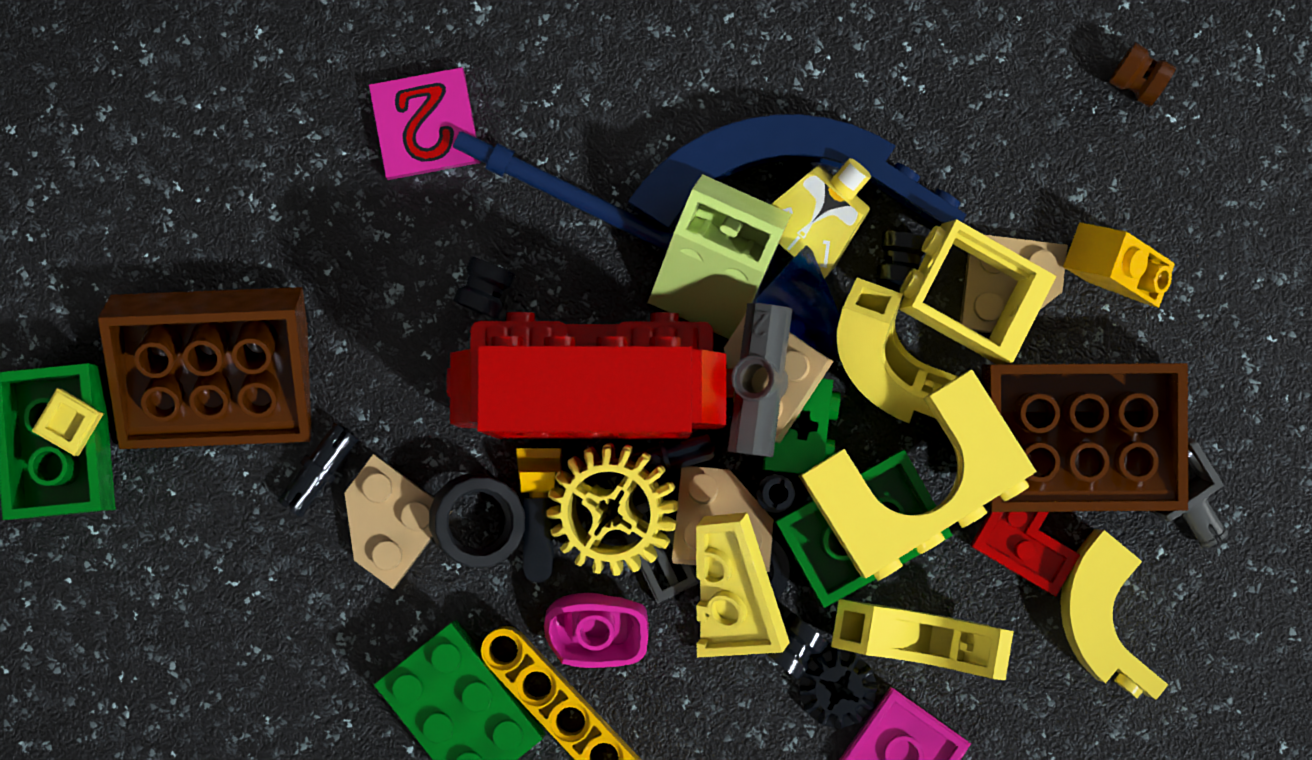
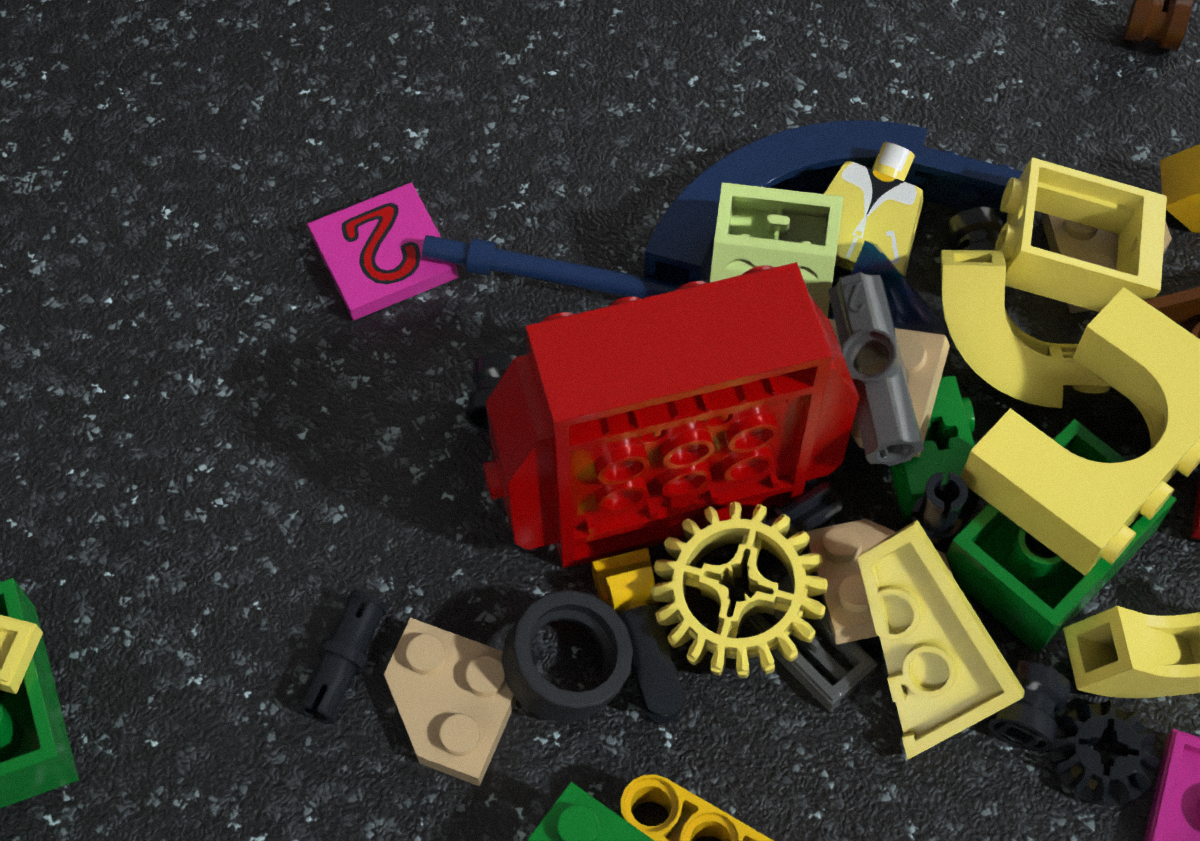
camera: 15 degrees left, 25 degrees down
reddish brown slope [98,287,312,449] -> none
dark pink piece [544,593,649,668] -> none

